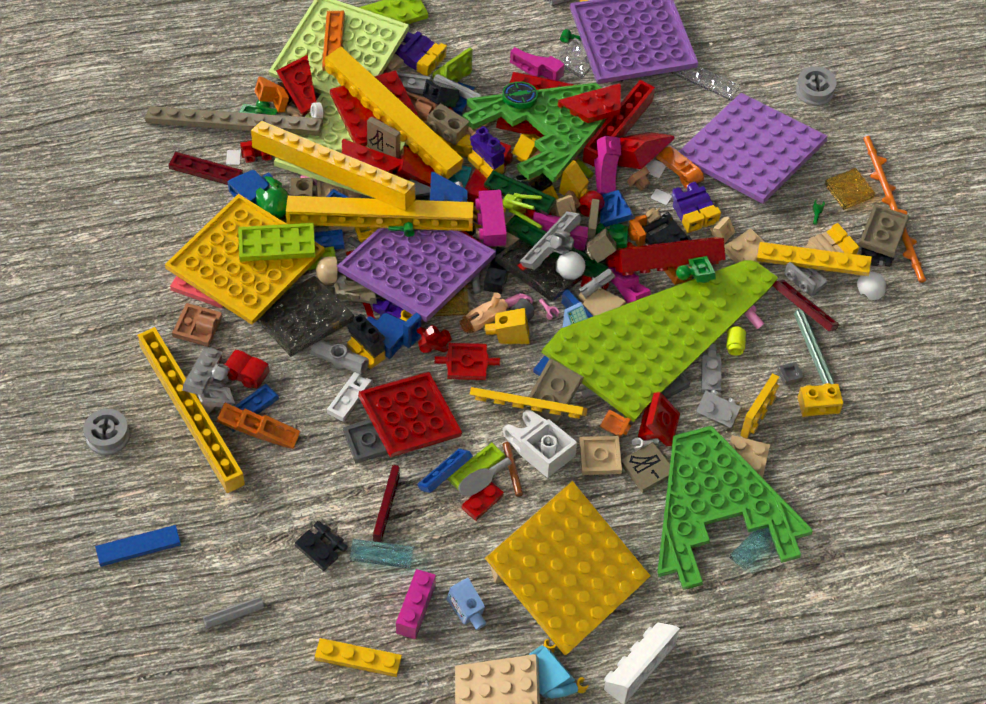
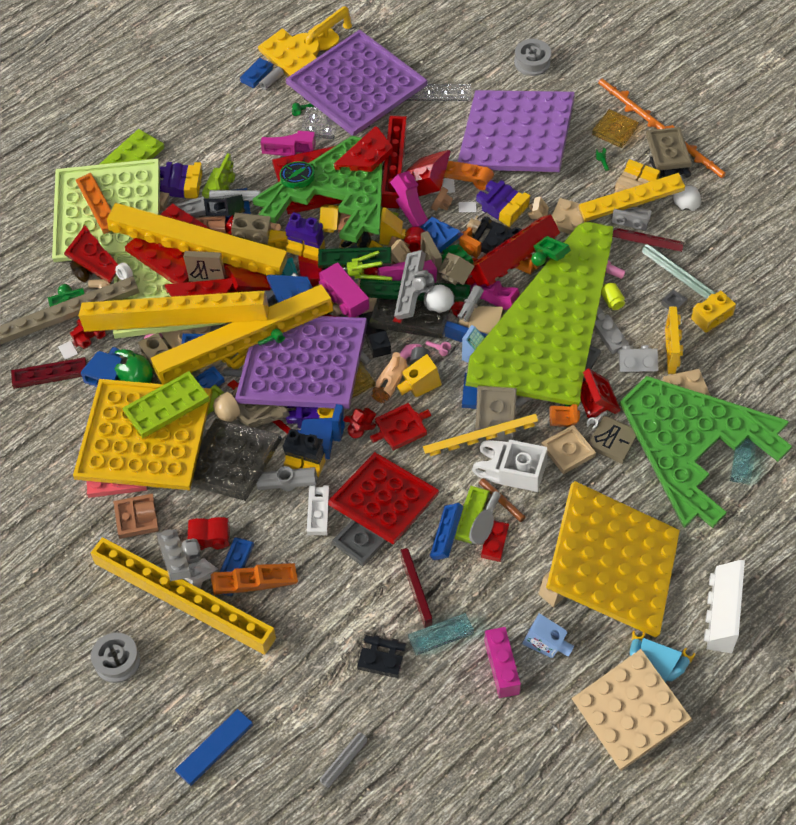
camera: 25 degrees left, 0 degrees up
orange slope [254,76,289,112] -> none
yellow plate [315,638,402,677] -> none

